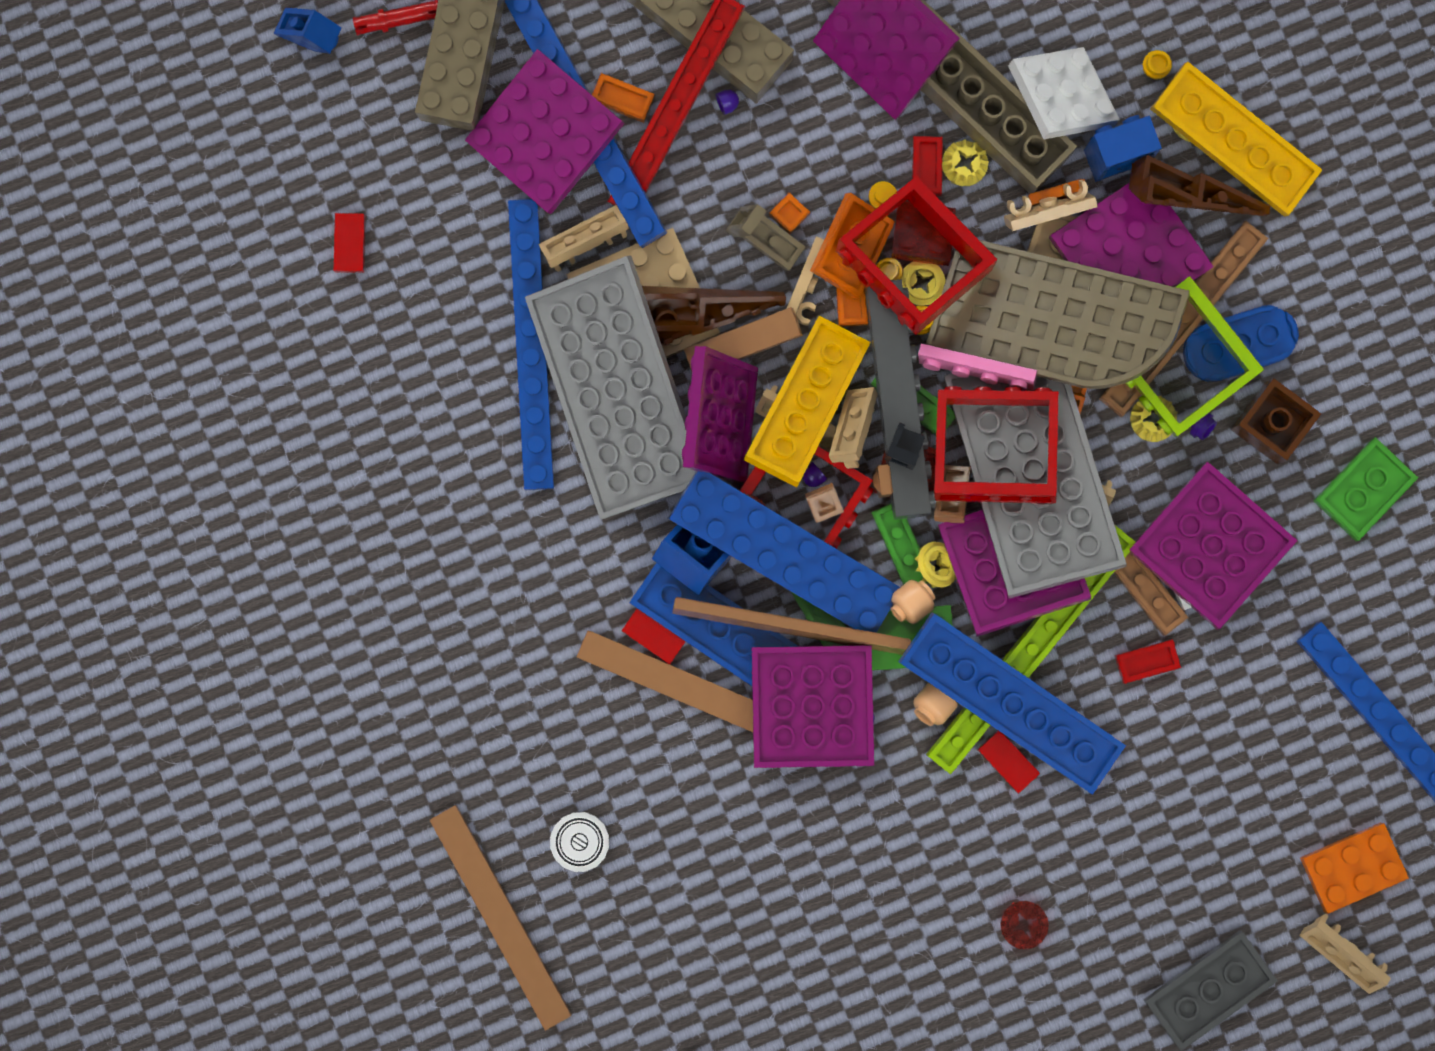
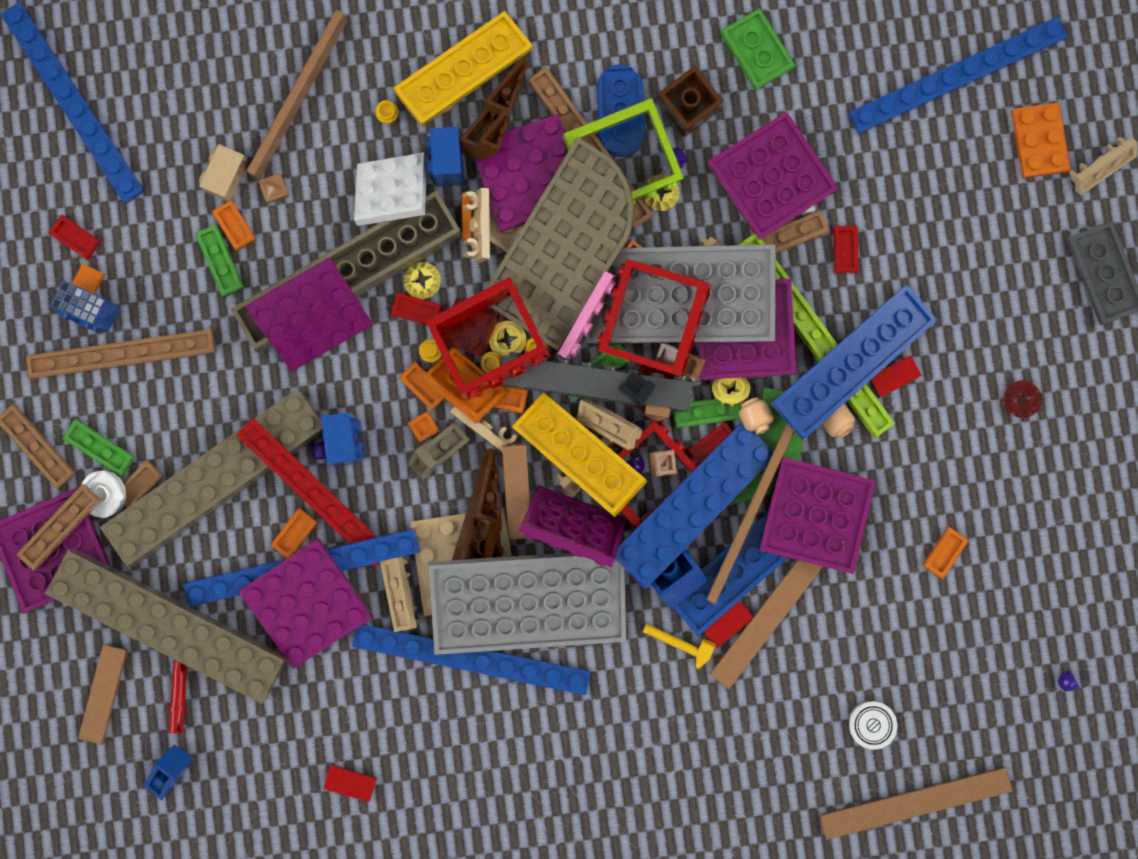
camera: 70 degrees left, 0 degrees up
none -> blue brick [321,412,366,467]
none -> orange tile [399,362,445,411]
none -> yellow piece [643,623,716,669]
none -> red tile [687,421,732,464]
none -> orange tile [921,527,969,579]

